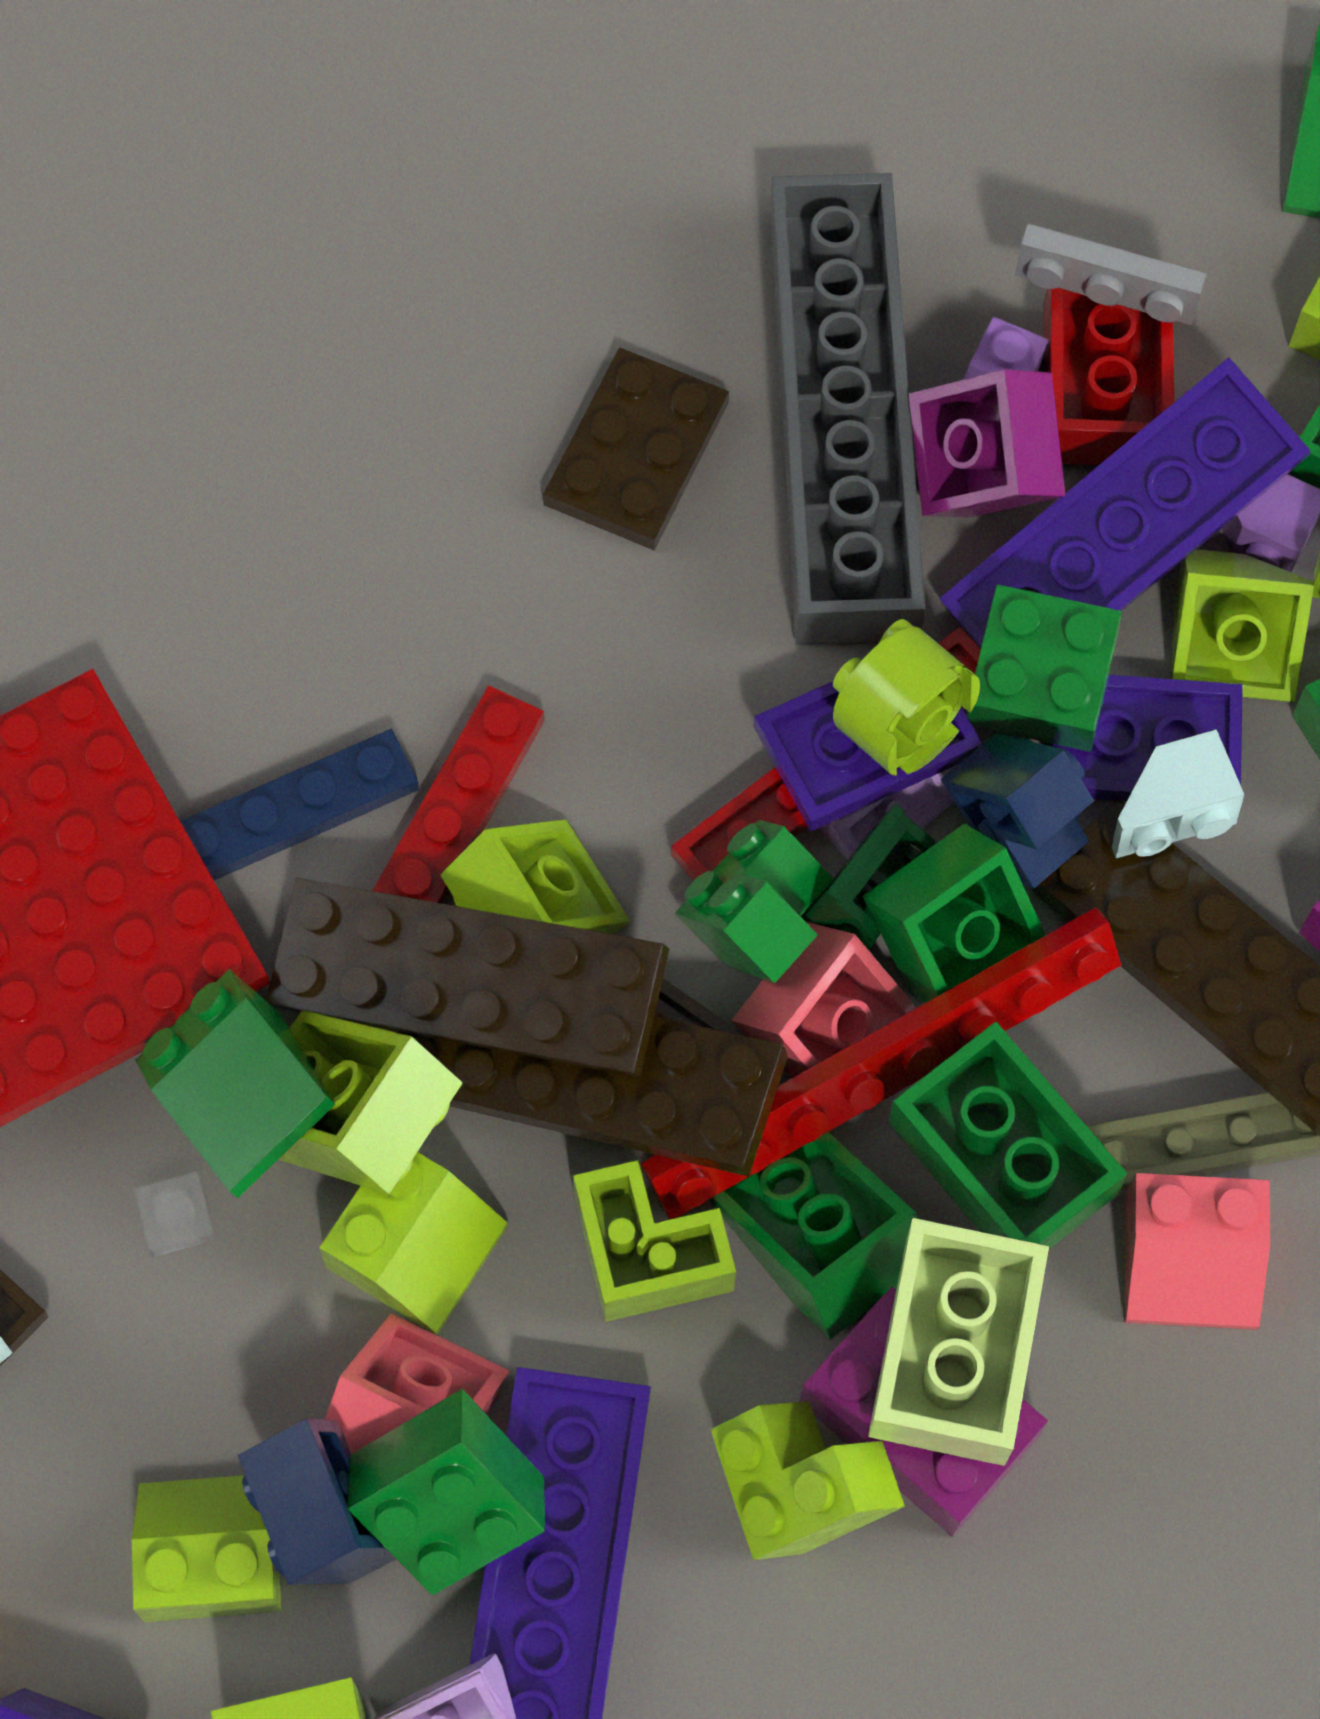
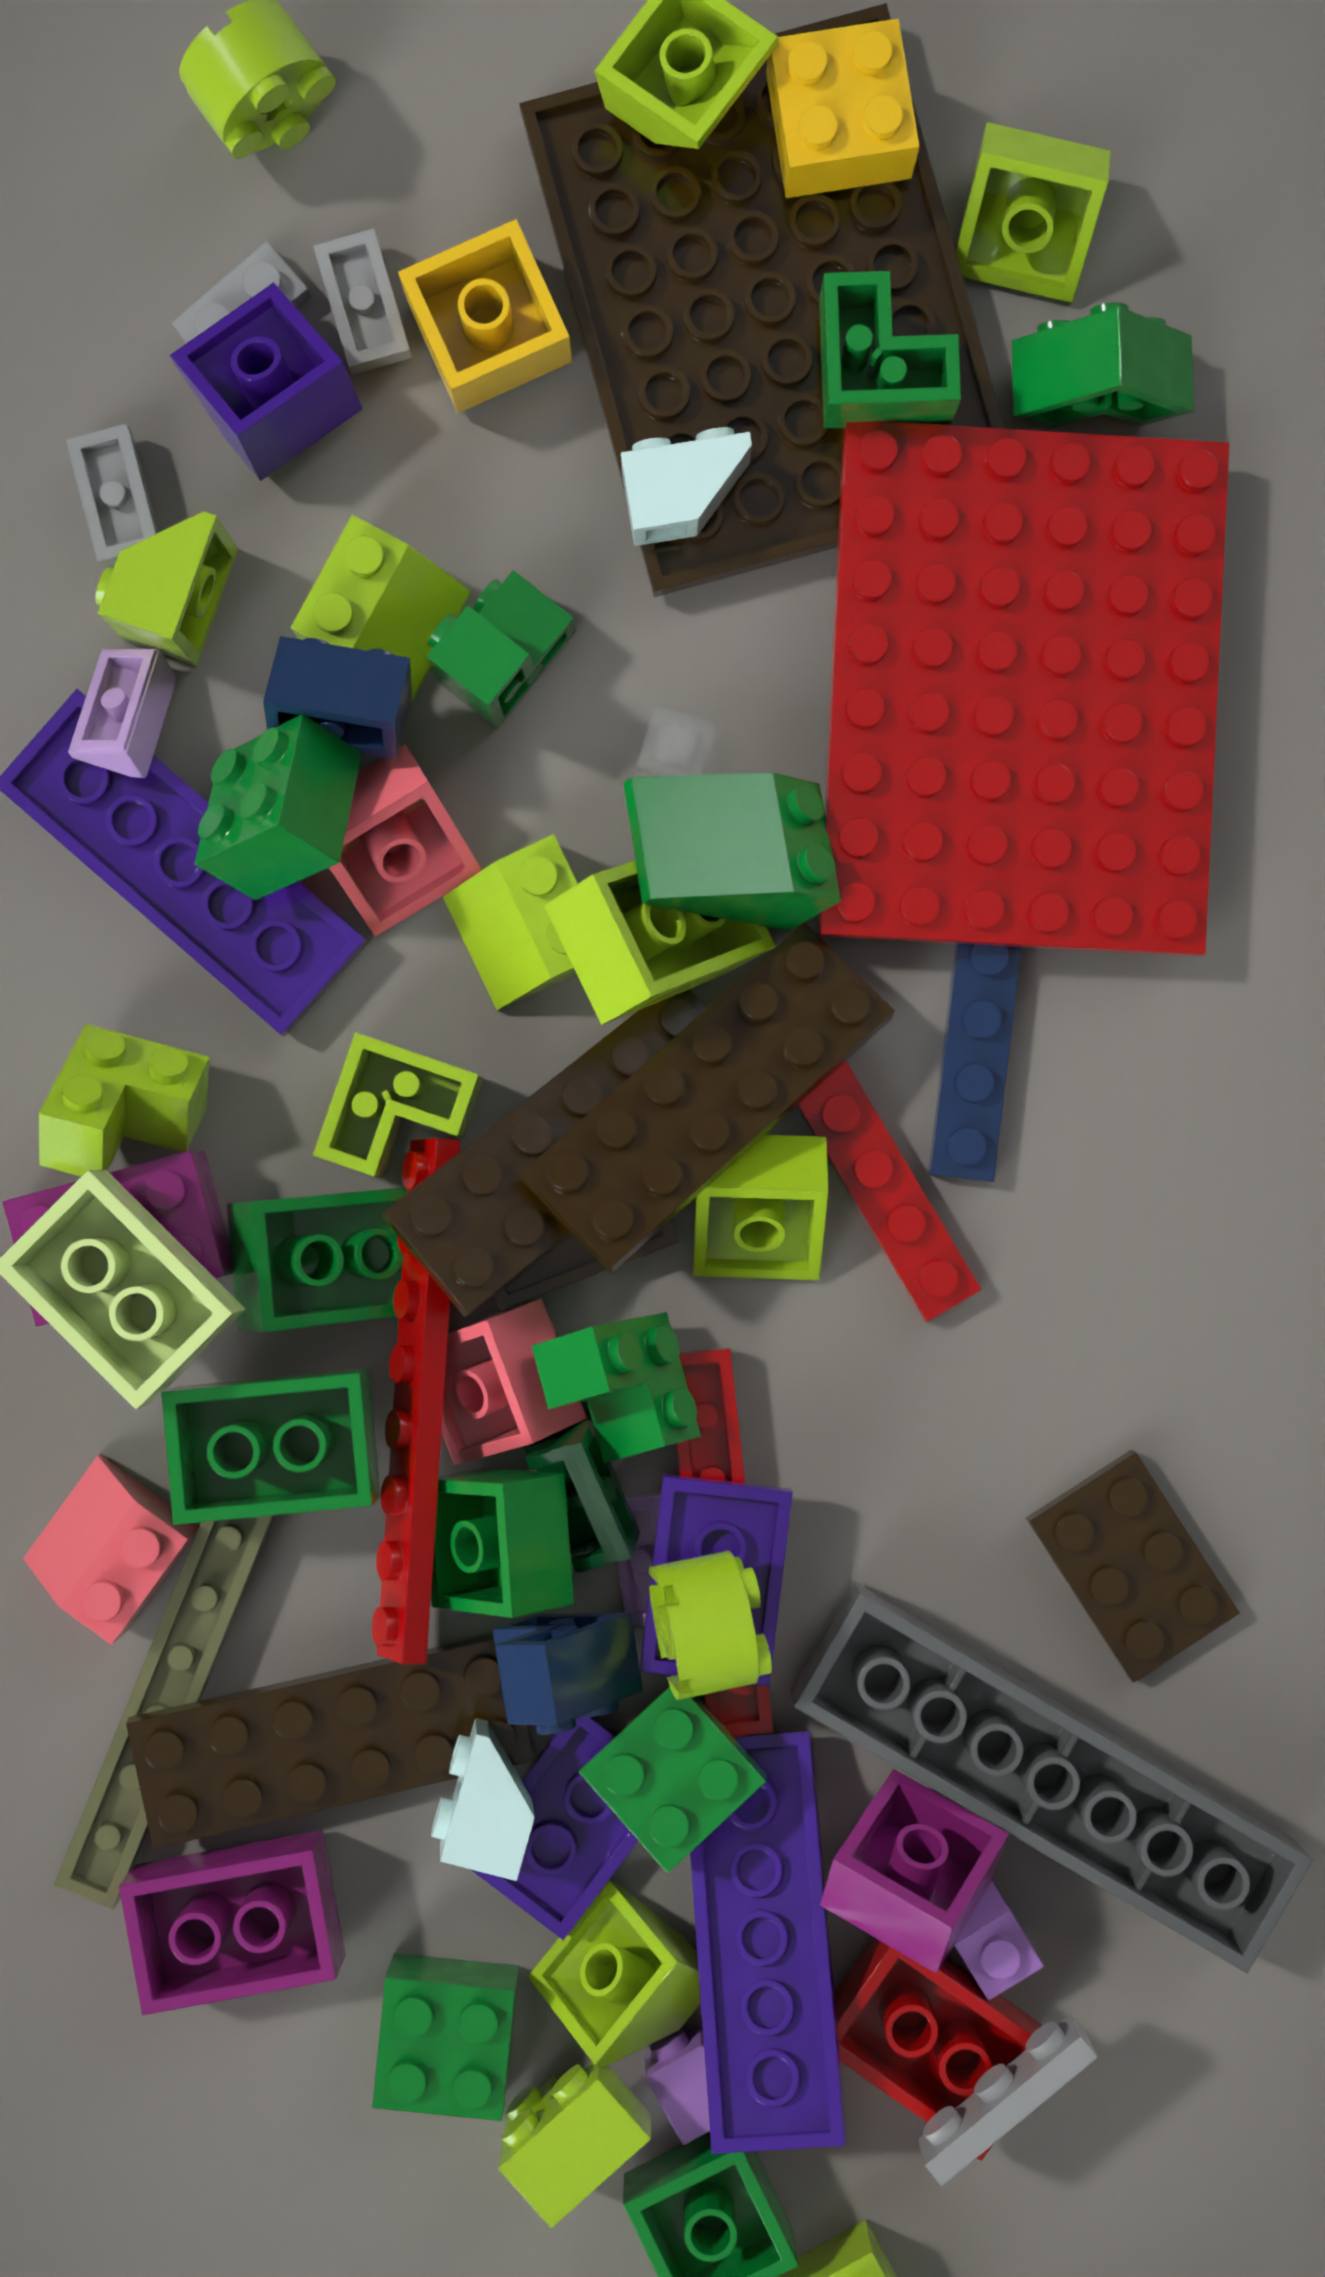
camera: 125 degrees right, 20 degrees up
none -> green brick [427,570,576,730]

